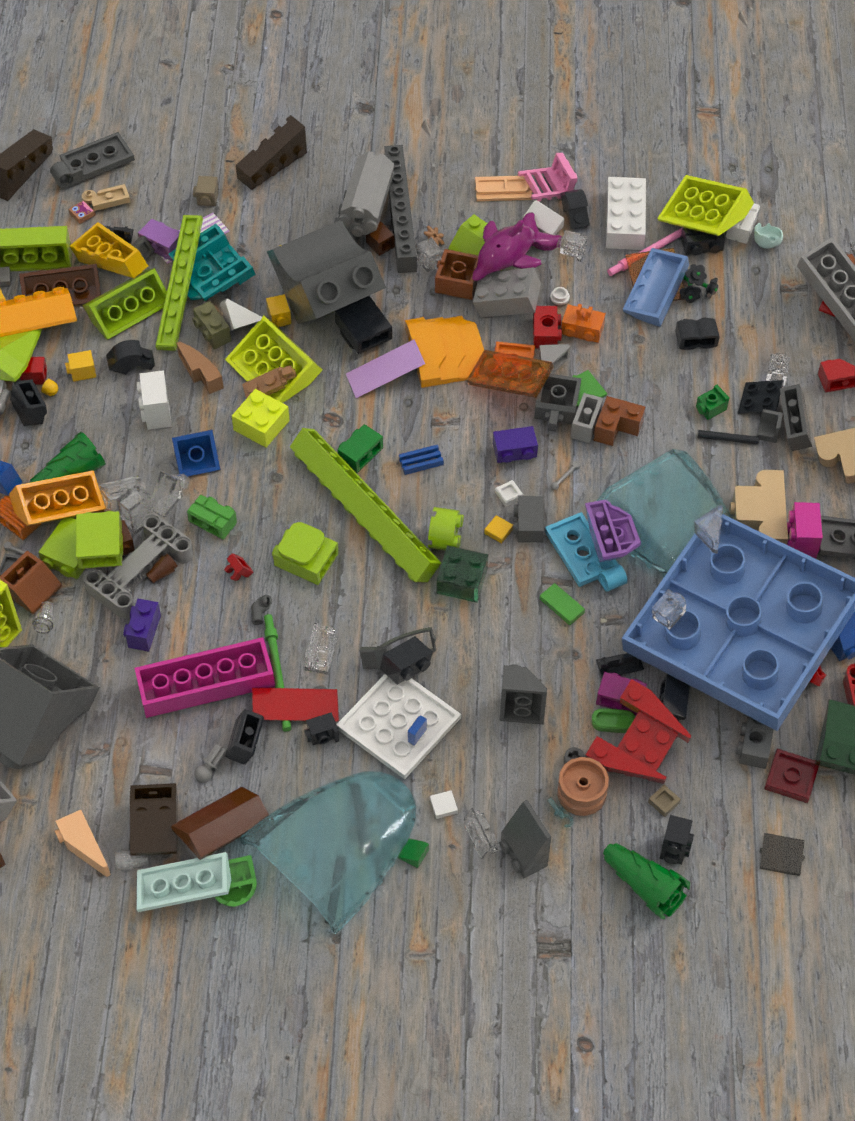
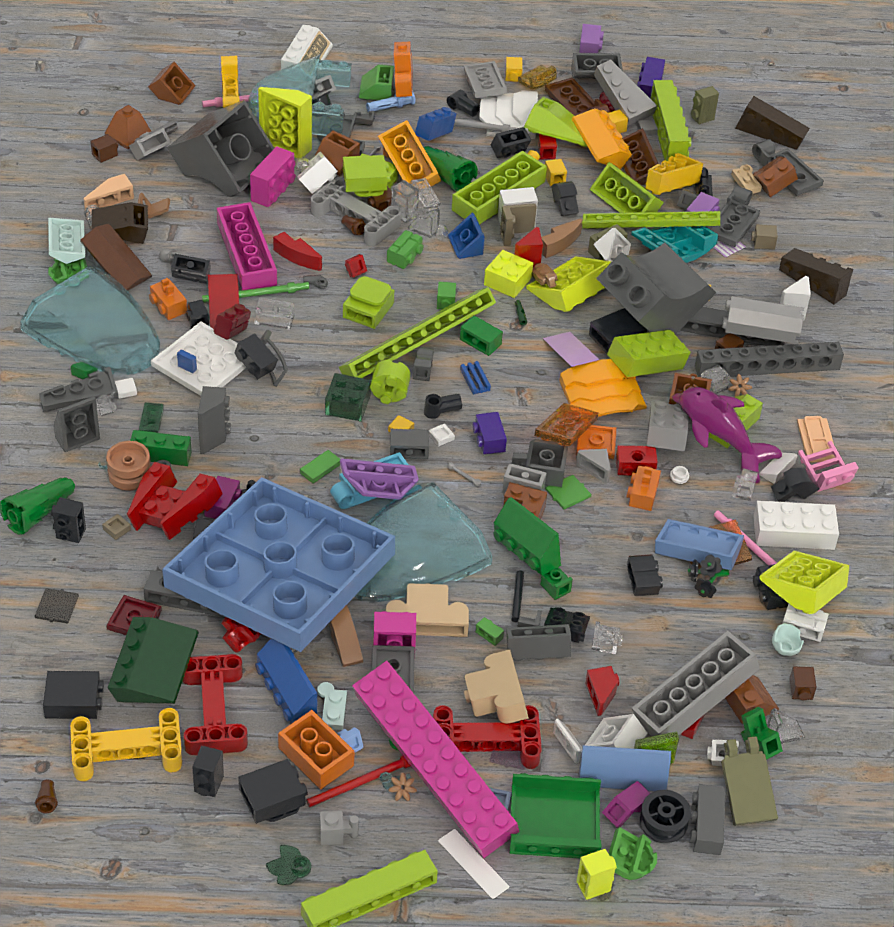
camera: 85 degrees right, 10 degrees down
nougat tile [68,200,95,224] -> none
dark purple brick [123,598,161,652] -> none
clear brick [652,589,686,630] -> none
clear slope [694,505,723,554] -> none
none -> dark grey wing [39,366,118,412]
none -> green brick [130,430,192,466]
none -> medium nougat bracket [138,193,170,218]
none -> clear green plate [139,402,164,433]
none -> orange brick [149,278,187,320]
none -> dark red brick [213,304,251,340]
none -> dark pink brick [250,146,296,208]
none -> red slope [273,231,322,271]
none -> white brick [297,151,338,194]
none -> dark grey leg [413,347,434,381]
none -> black piece [424,394,462,419]
none -> bright green brick [437,282,456,310]
none -> lime brick [452,151,547,225]
none -> bright green piece [475,617,504,646]
none -> green slope [493,497,561,576]
none -> dark tan bracket [500,203,537,246]
none -> red slope [514,227,543,267]
none -> dark green pin [515,300,527,326]
none -> lime brick [607,330,691,377]
none -> dark grey hinge [707,185,760,247]
none -> dark orange slope [753,156,798,198]
none -> white slope [780,276,811,321]
none -> reddish brown brick [789,666,817,700]

